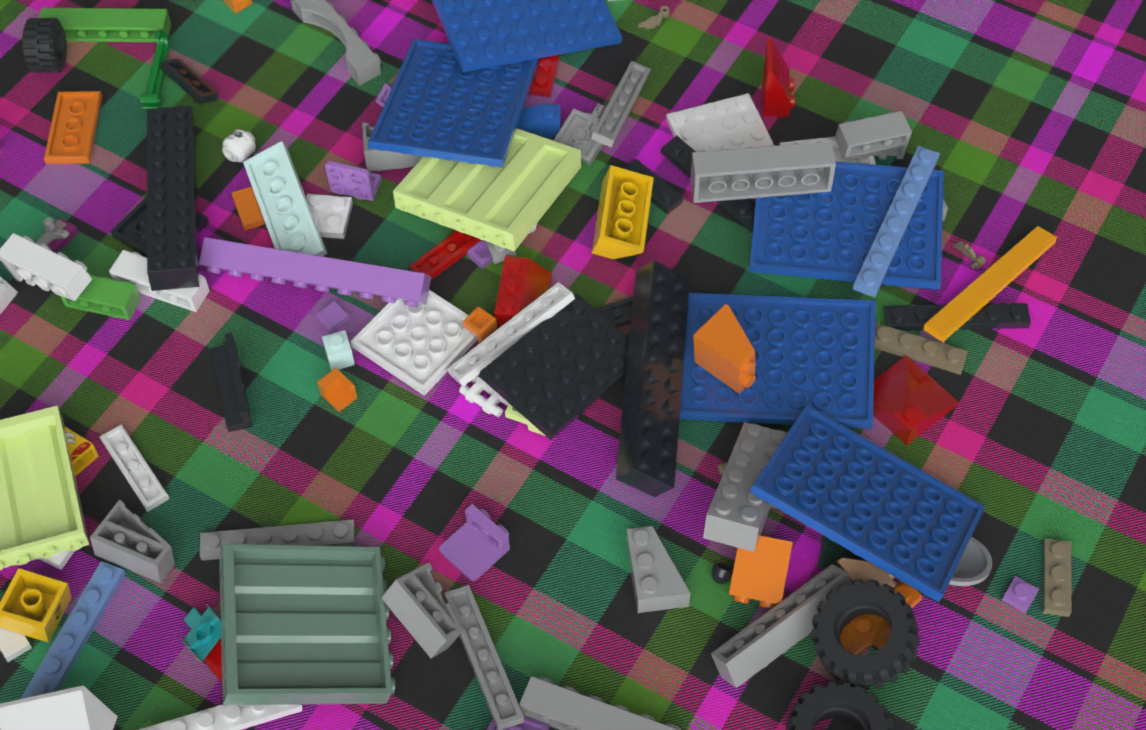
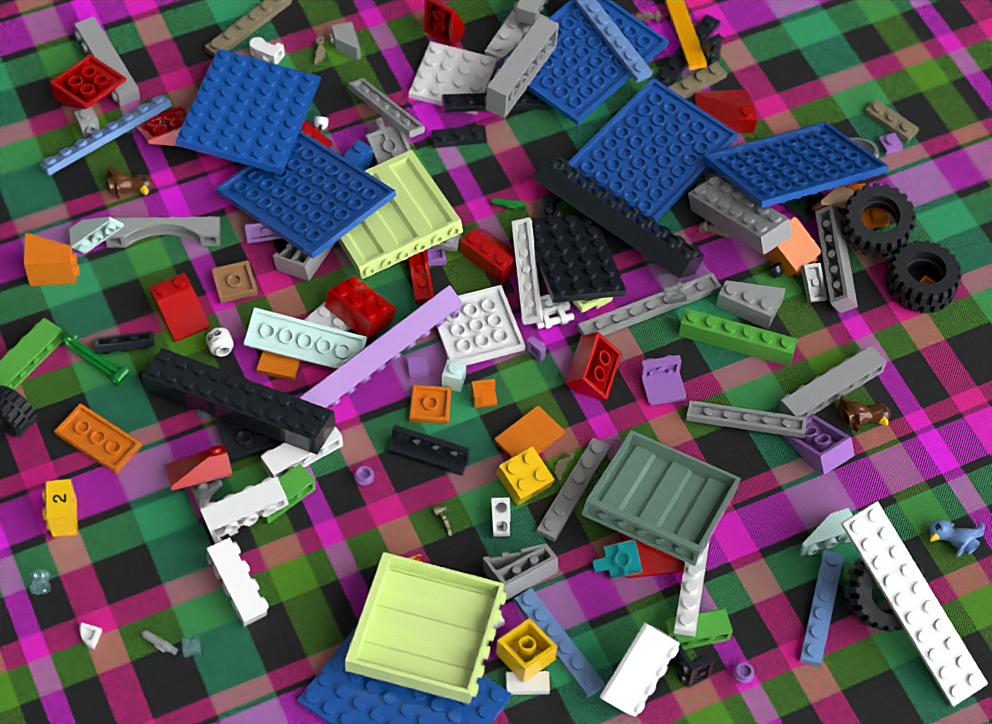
camera: 60 degrees left, 0 degrees up
white tile [100,424,169,512] -> none
medium lavender bracket [325,161,382,201] -> none
light grey wedge [382,563,463,658] -> none
orange panel [462,306,497,344] -> none
yellow slope [591,165,654,259] -> none
orange slope [693,304,756,394] -> none
none -> red slope [149,273,210,343]
none -> slope [165,445,232,490]
none -> medium nougat plate [211,261,258,303]
none -> white hinge [314,116,329,130]
none -> red brick [324,275,396,339]
none -> light grey slope [329,22,360,60]
none -> medium lavender plate [354,466,374,486]
none -> orange tile [409,385,452,424]
none -> dark tan piece [432,506,452,536]
none -> green piece [490,198,527,210]
none -> white leg [491,498,510,537]
none -> orange tile [494,406,565,458]
none -> yellow brick [496,446,554,506]
none -> medium lavender plate [526,336,546,362]
none -> dark tan piece [554,451,575,481]
none -> red slope [565,331,622,401]
none -> light grey plate [578,273,721,336]
none -> clear tile [658,273,687,305]
none -> bright green brick [679,308,798,367]
none -> black plate [703,33,723,66]
none -> light grey plate [801,263,828,303]

